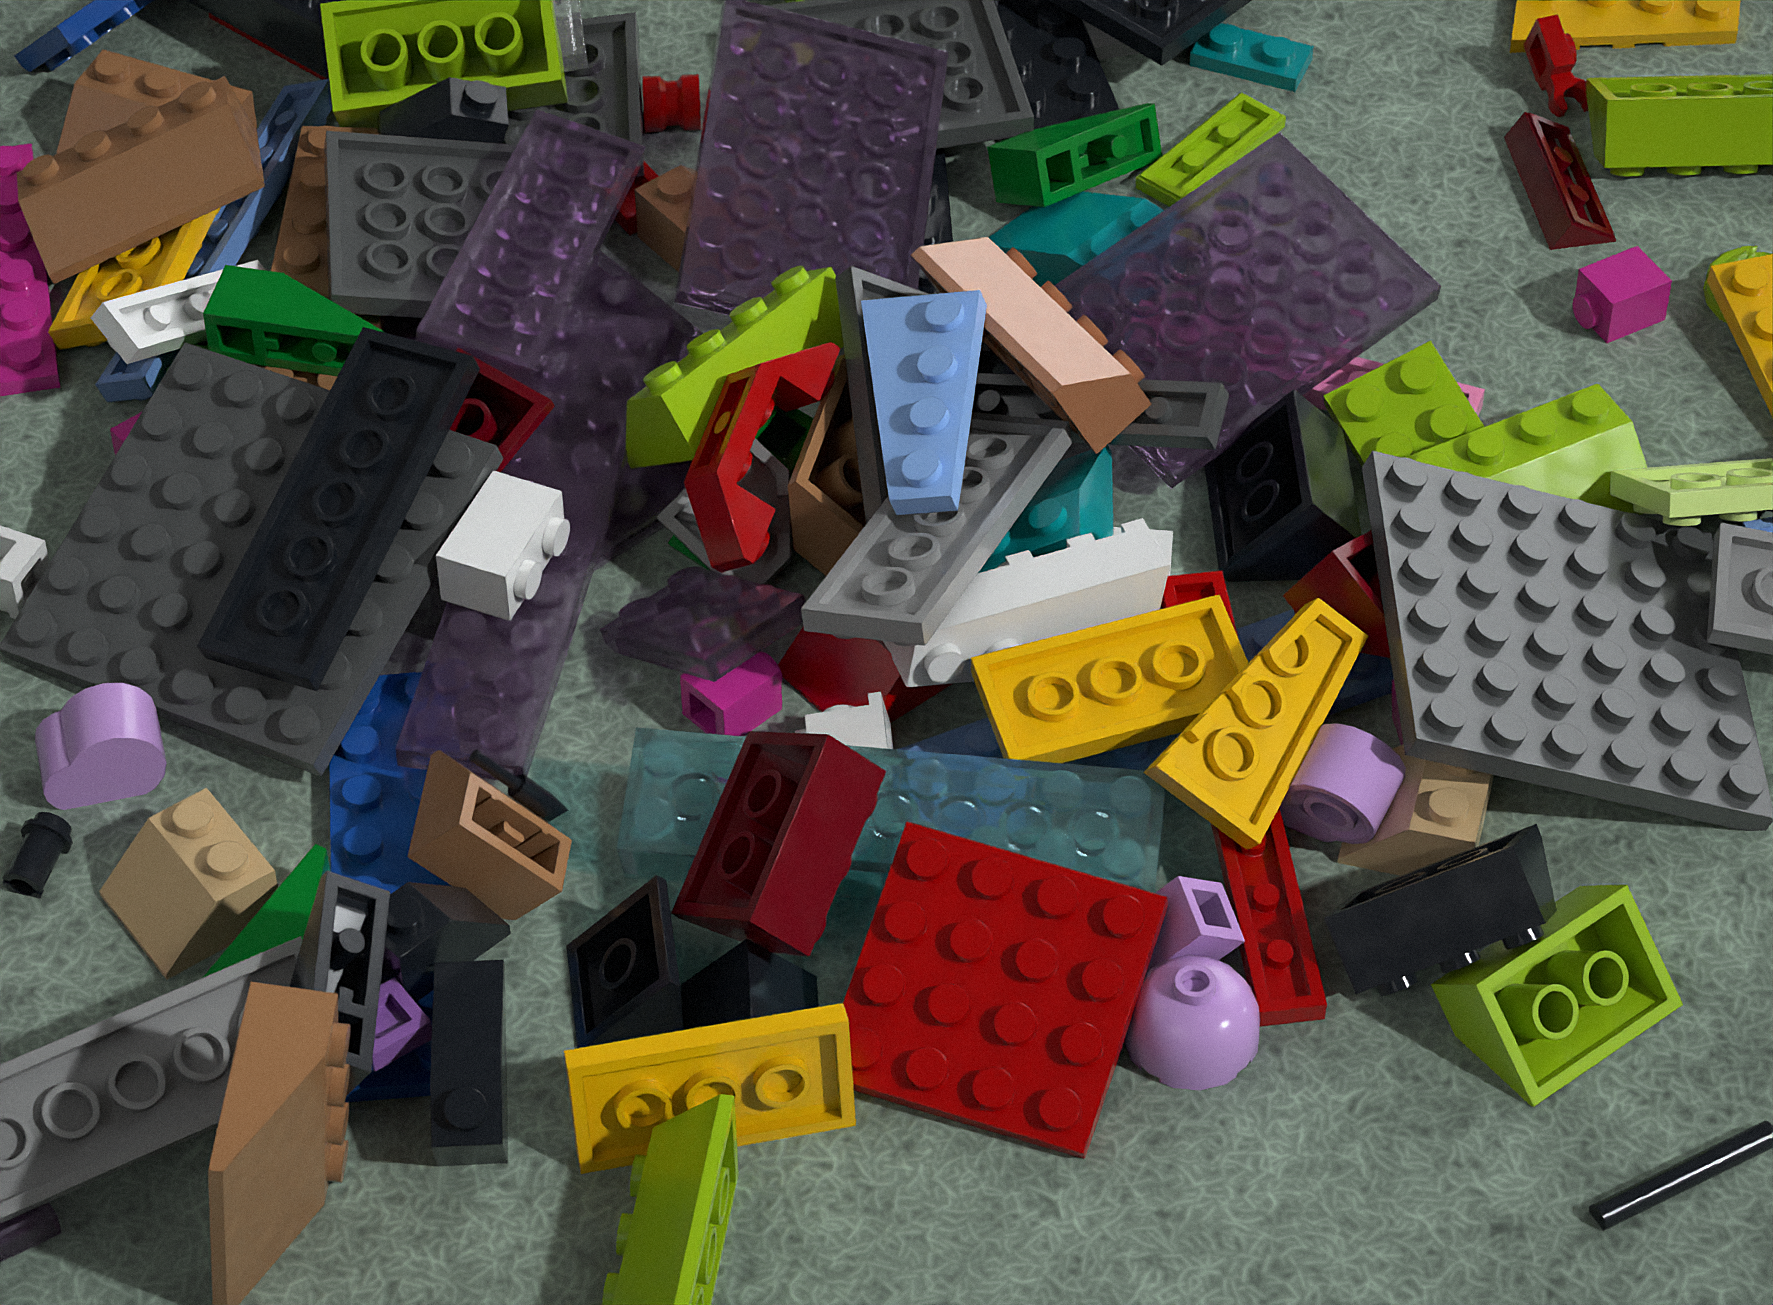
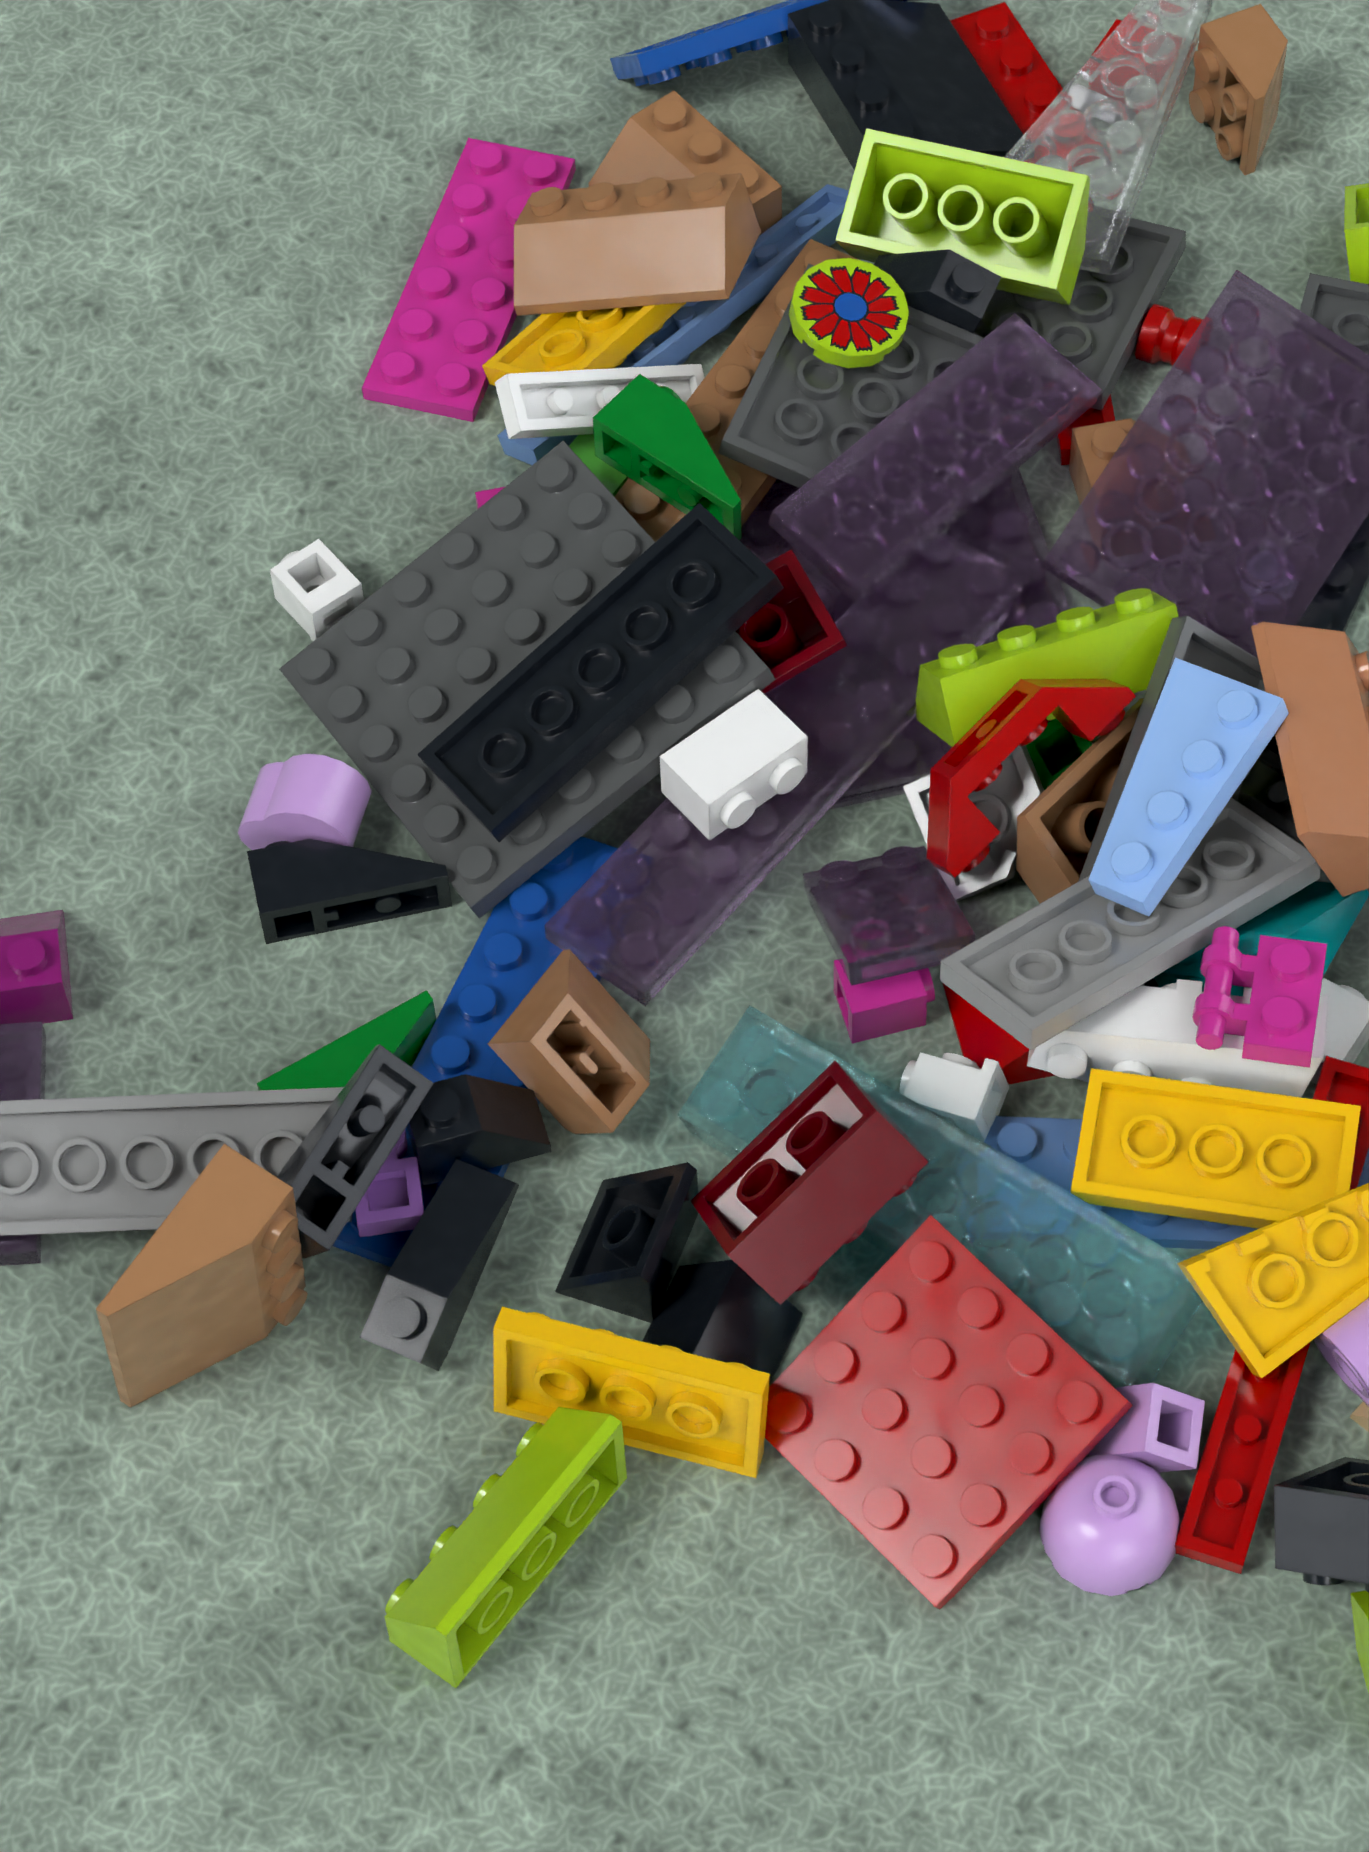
camera: 30 degrees right, 10 degrees up
black pin [2,812,73,898] -> none
tan slope [99,787,278,980] -> none
black piece [469,749,568,822] -> none
none -> black slope [247,839,452,944]
none -> tile [788,258,909,368]
none -> dark pink plate [1192,926,1327,1068]

